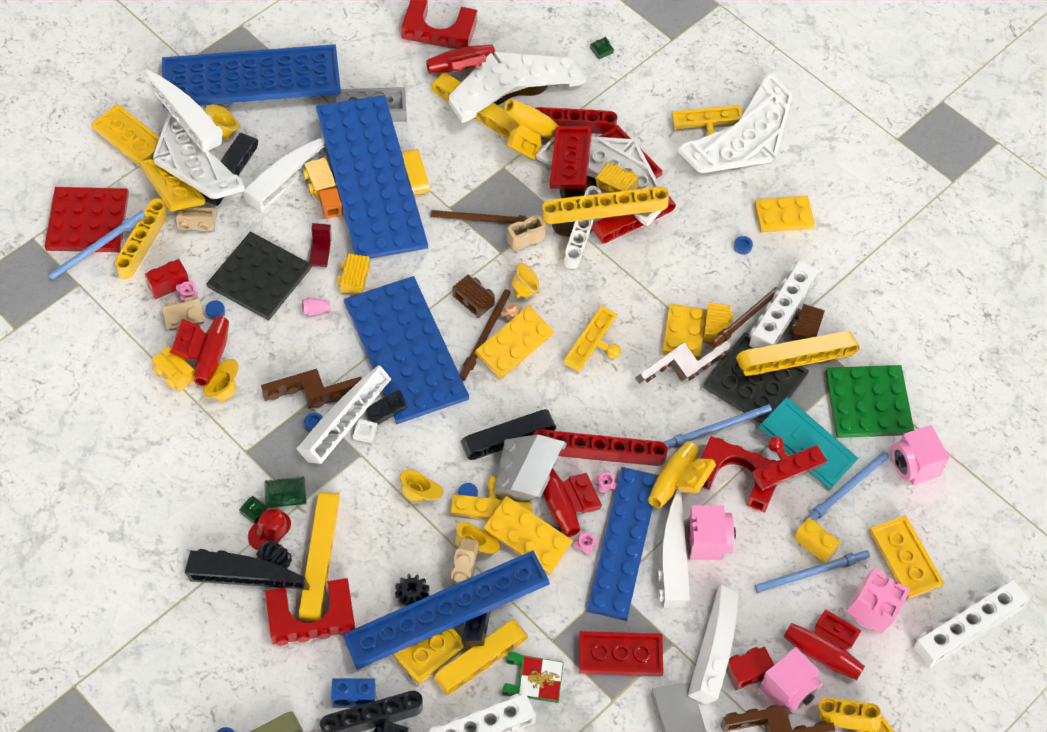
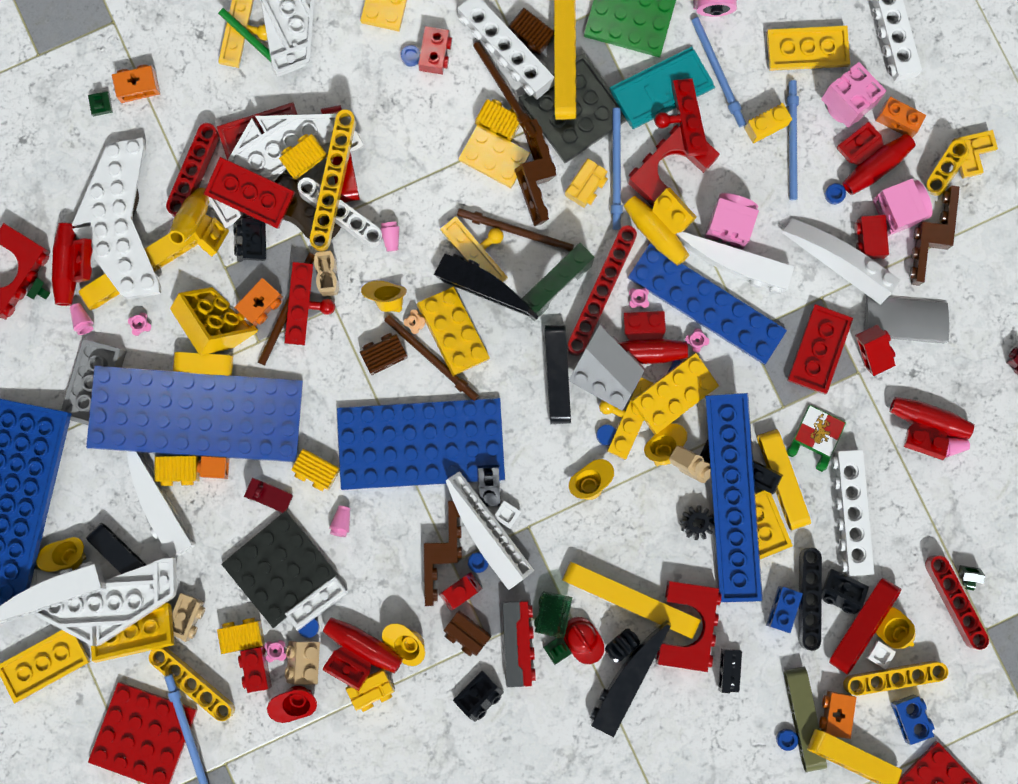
camera: 70 degrees left, 25 degrees up
none -> dark green tile [26,278,50,300]
none -> bright pink cone [70,303,94,335]
none -> orange brick [112,65,160,103]
none -> bright pink plate [128,312,151,336]
none -> yellow wedge [170,287,258,355]
none -> yellow brick [217,617,265,654]
none -> green bar [218,8,271,62]
none -> black bracket [233,218,266,262]
none -> orange brick [234,278,283,327]
none -> red piece [267,685,317,723]
none -> red plate [284,262,336,345]
none -> white tile [285,576,348,631]
none -> bright pink cone [380,222,399,252]
none -> brick [418,26,452,75]
none -> black slope [433,253,539,320]
none -> red torso [439,572,483,611]
none -> reddish brown brick [443,610,492,657]
none -> black bracket [453,671,504,722]
none -> reddish brown bar [457,208,574,252]
none -> piece [503,601,536,687]
none -> dark green arch [522,243,595,321]
none -> yellow brick [565,158,608,208]
none -> black bracket [718,648,742,693]
none -> blue tile [825,183,846,205]
none -> red brick [855,325,896,376]
none -> orange brick [875,97,926,138]

